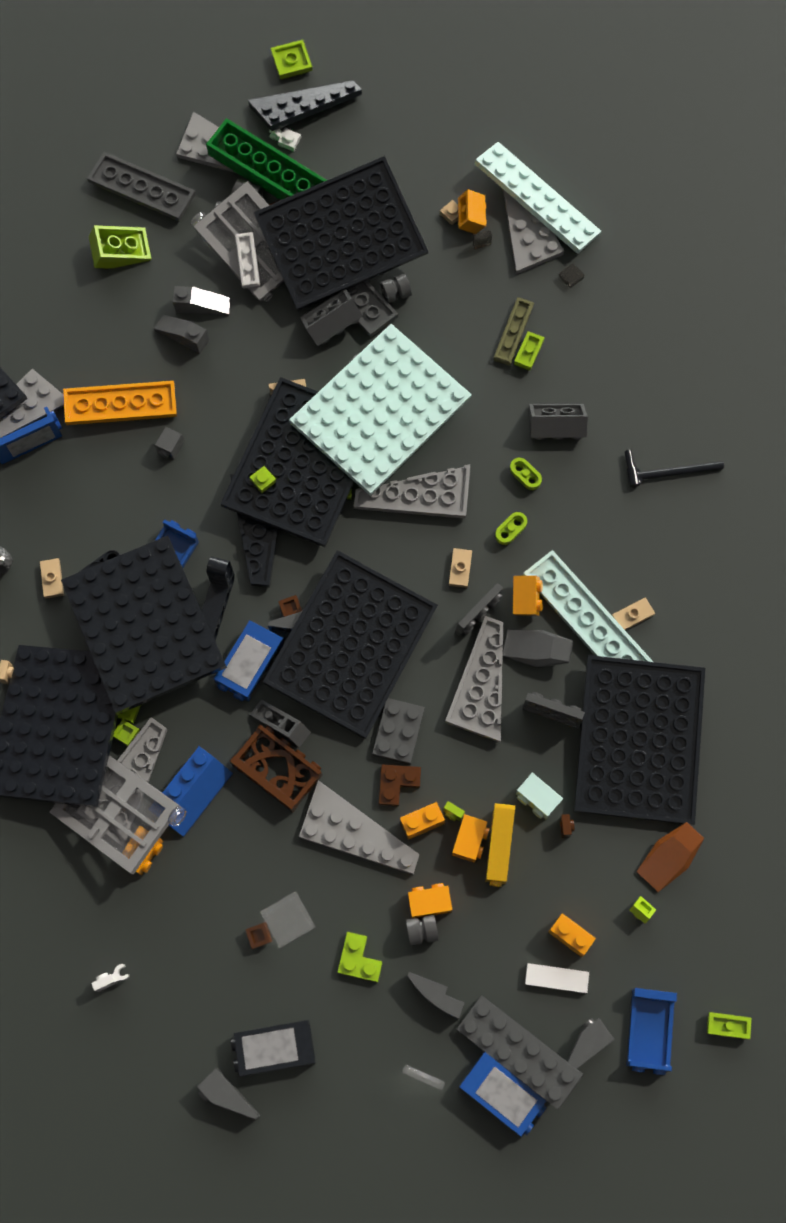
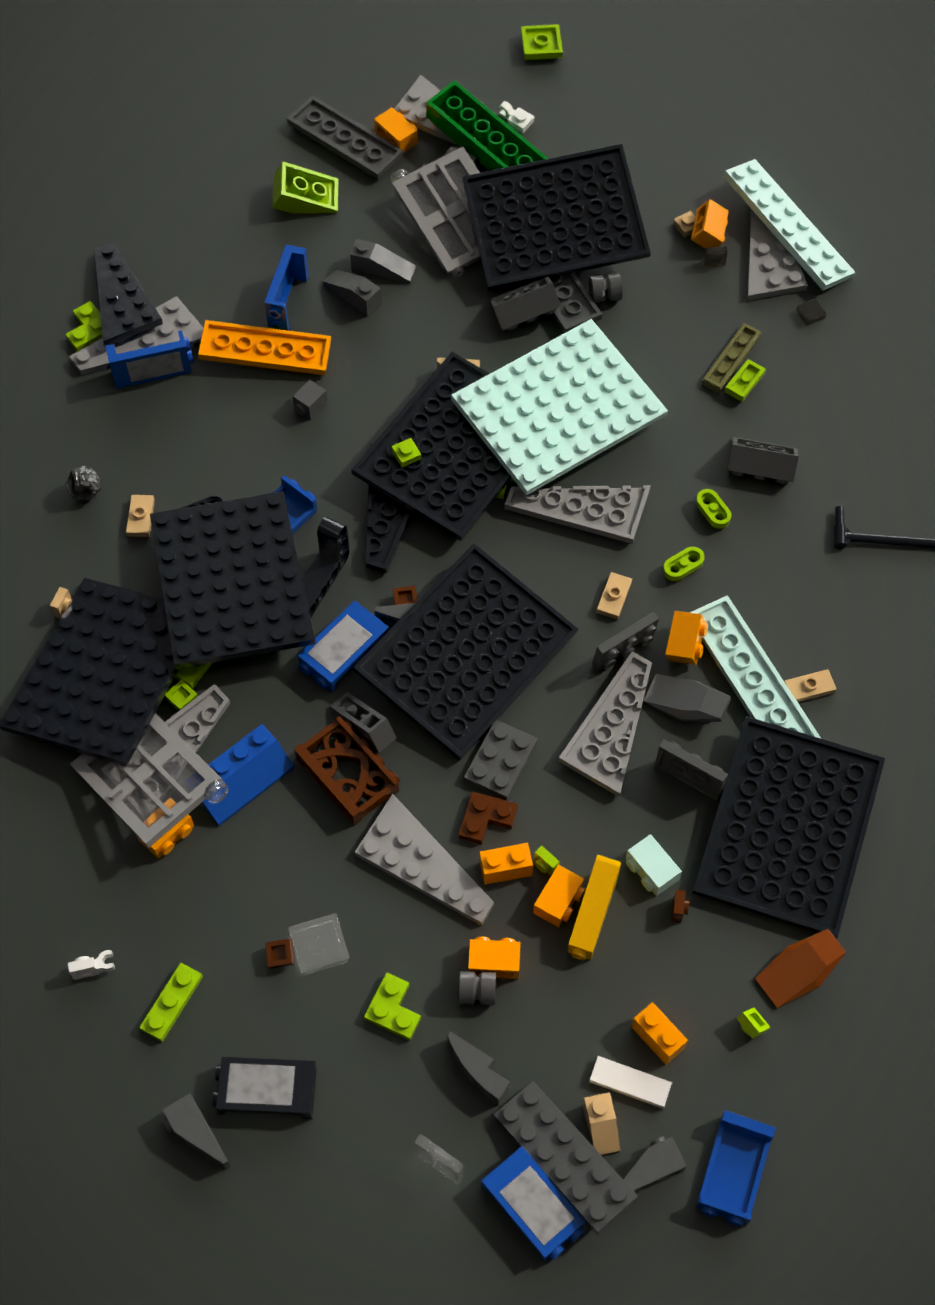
camera: 10 degrees right, 10 degrees down
white tile [235,232,260,288] -> none
wing [248,81,362,132] -> none
lime plate [707,1012,752,1040] -> none
none -> lime plate [139,963,203,1042]
none -> blue panel [264,245,309,331]
none -> light orange brick [374,108,418,153]
none -> tan slope [582,1092,620,1156]

